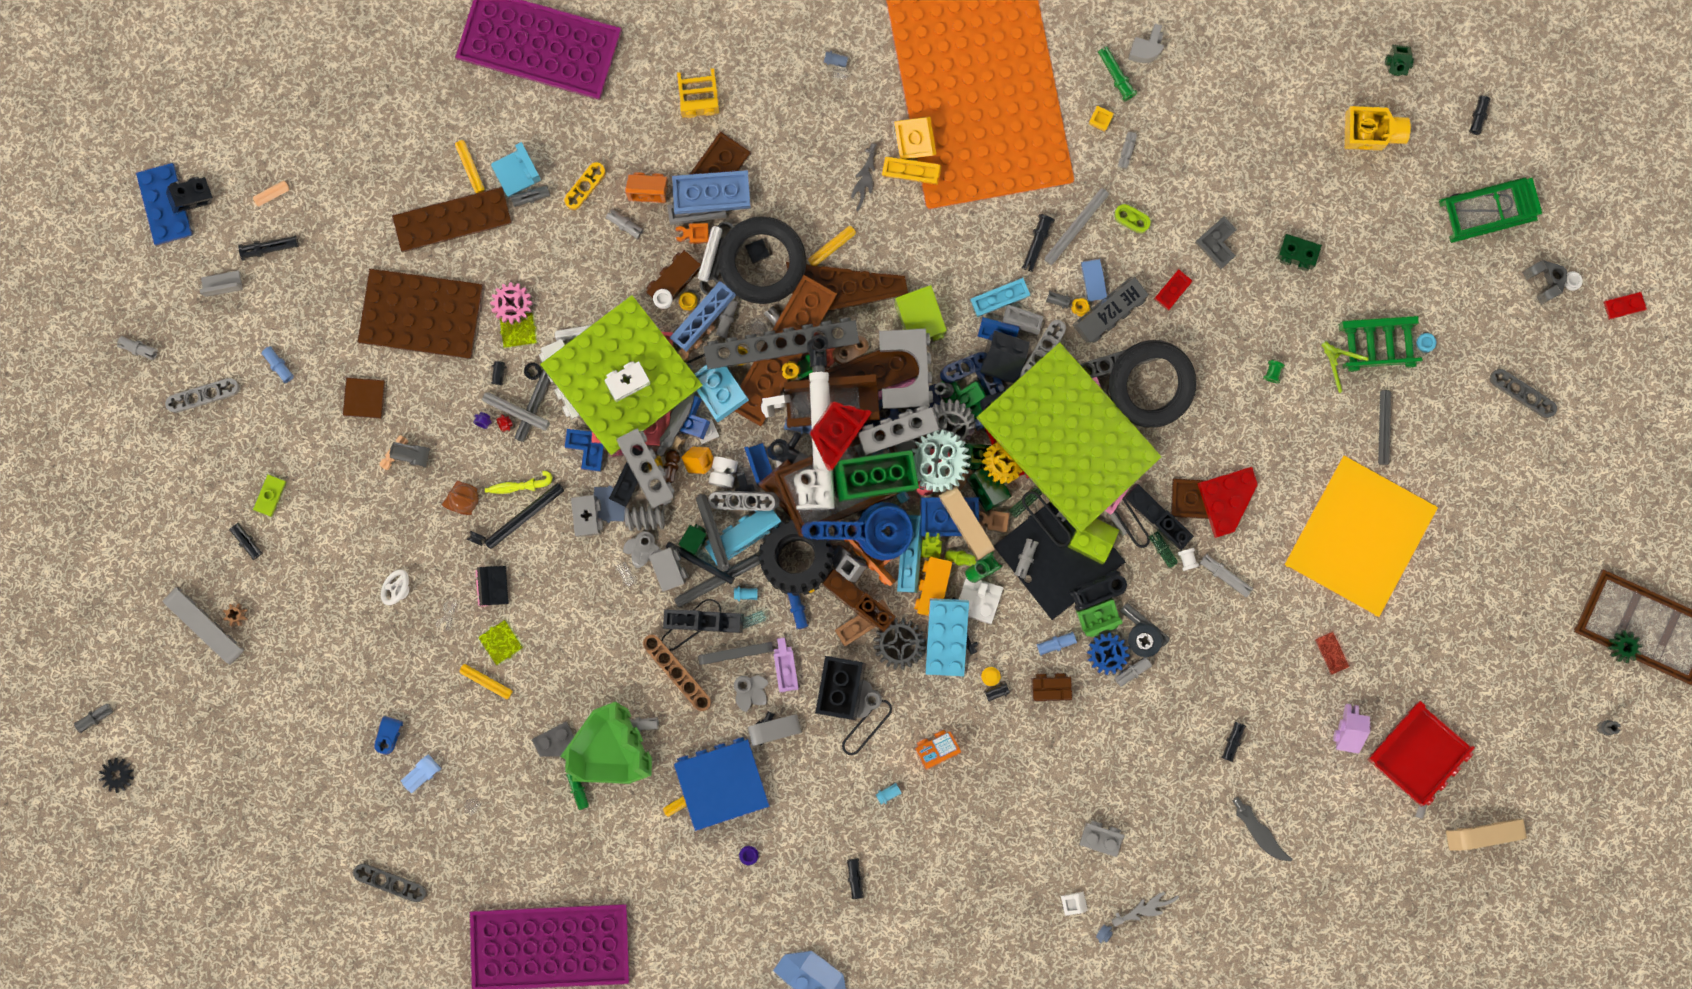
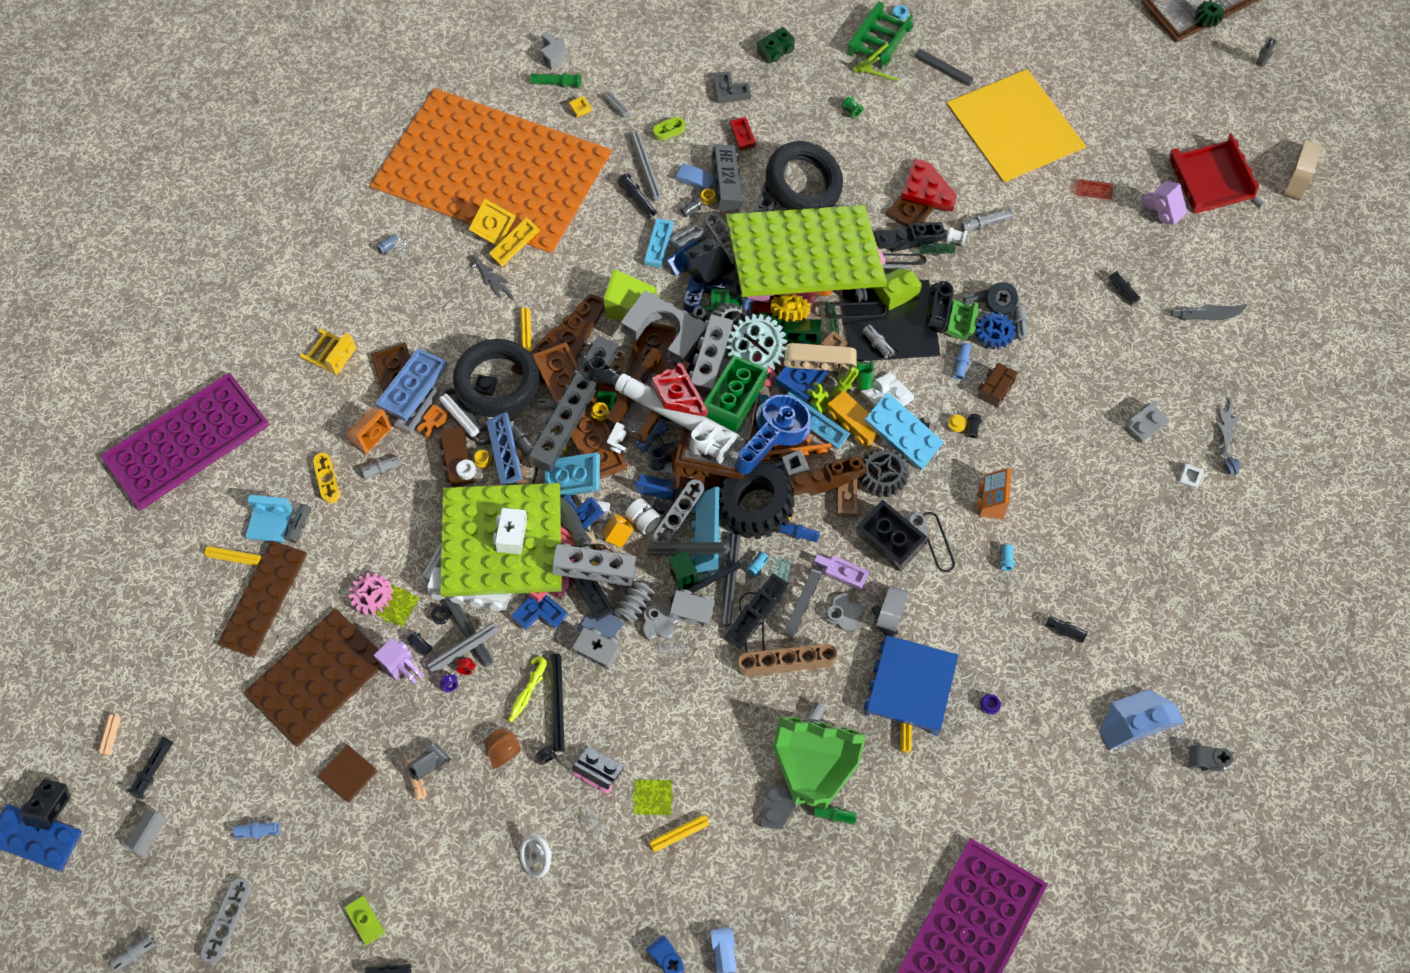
camera: 50 degrees left, 20 degrees down
none -> lavender brick [374,638,423,684]

